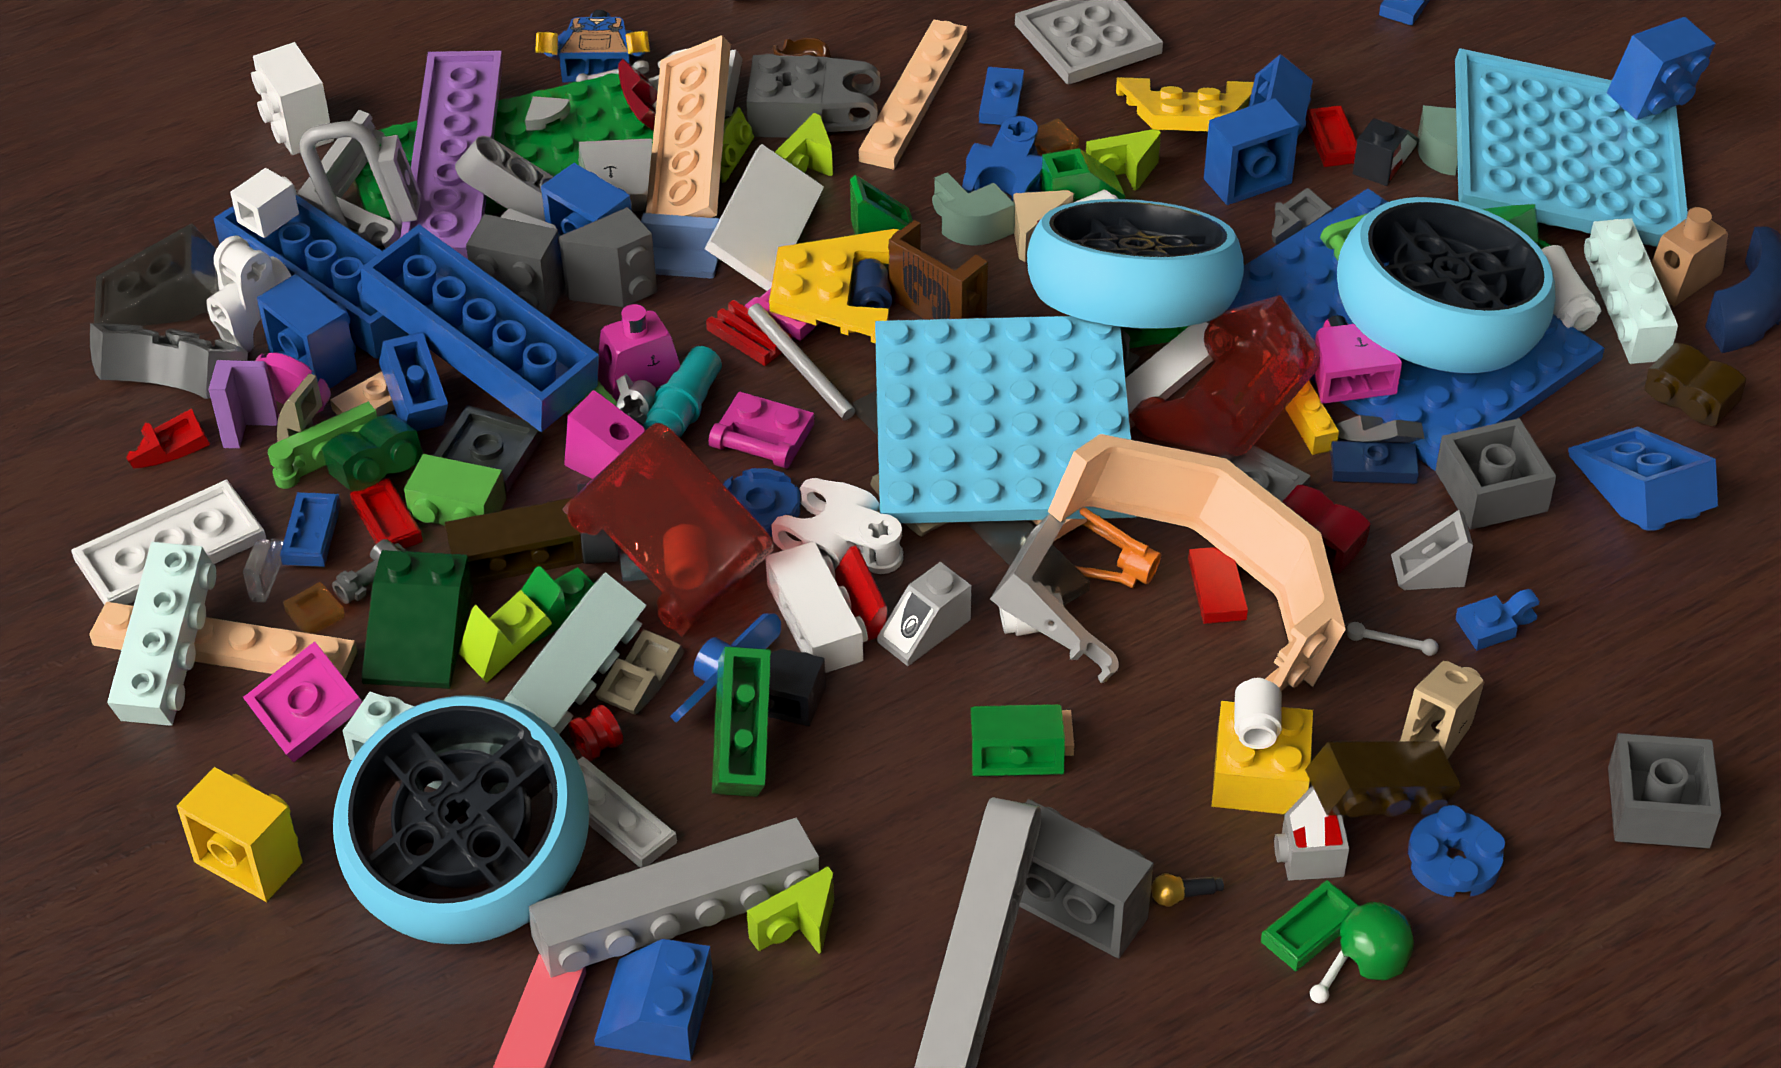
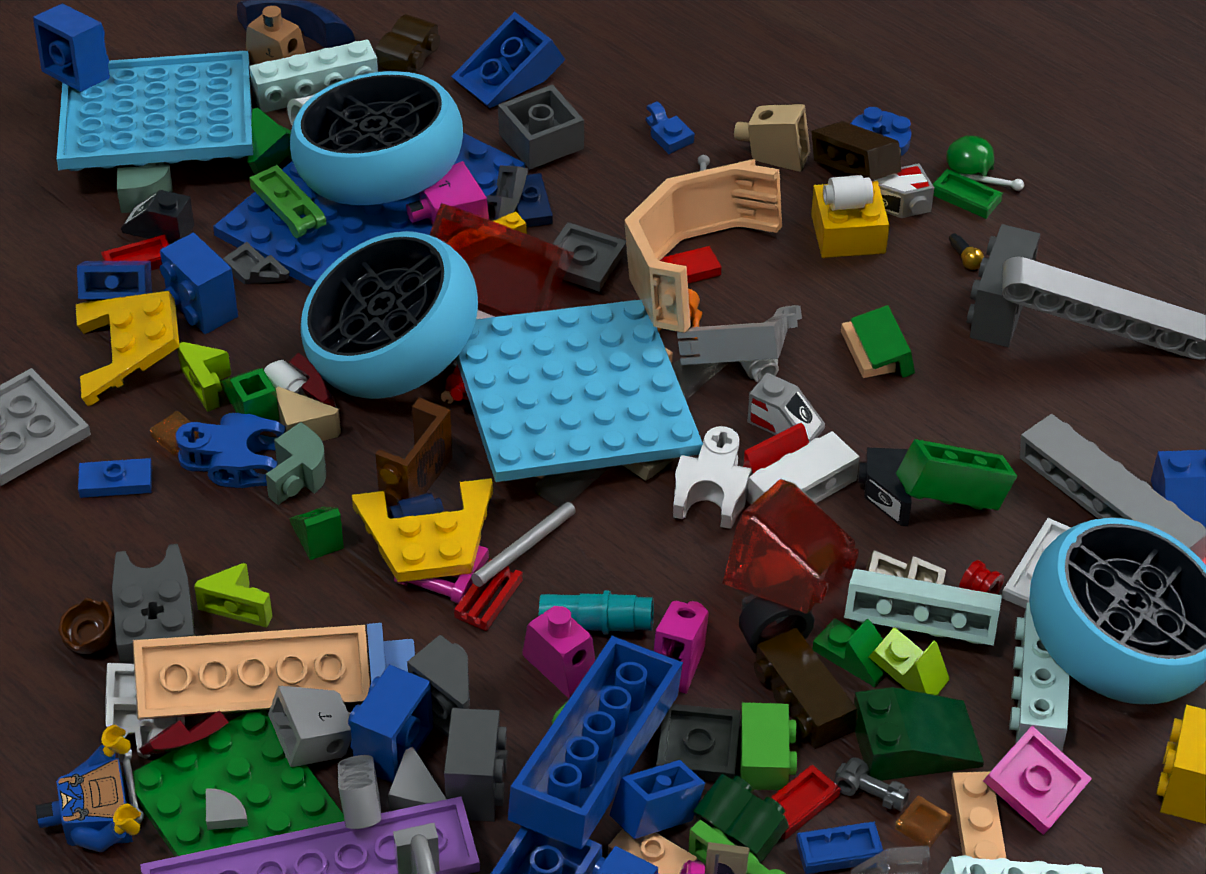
camera: 105 degrees left, 0 degrees up
light grey piece [616,373,657,424] -> none
blue piece [670,613,781,723] -> none
white tile [704,144,824,291] -> none
dark pink plate [709,392,814,469] -> none
blue tile [717,468,801,539] -> none
lime slope [747,867,834,954] -> none
light nougat plate [859,19,967,170] -> none
dark red brick [1282,485,1371,574] -> none
light grey slope [1391,510,1473,590] -> none
dark grey brick [1608,733,1721,848] -> none

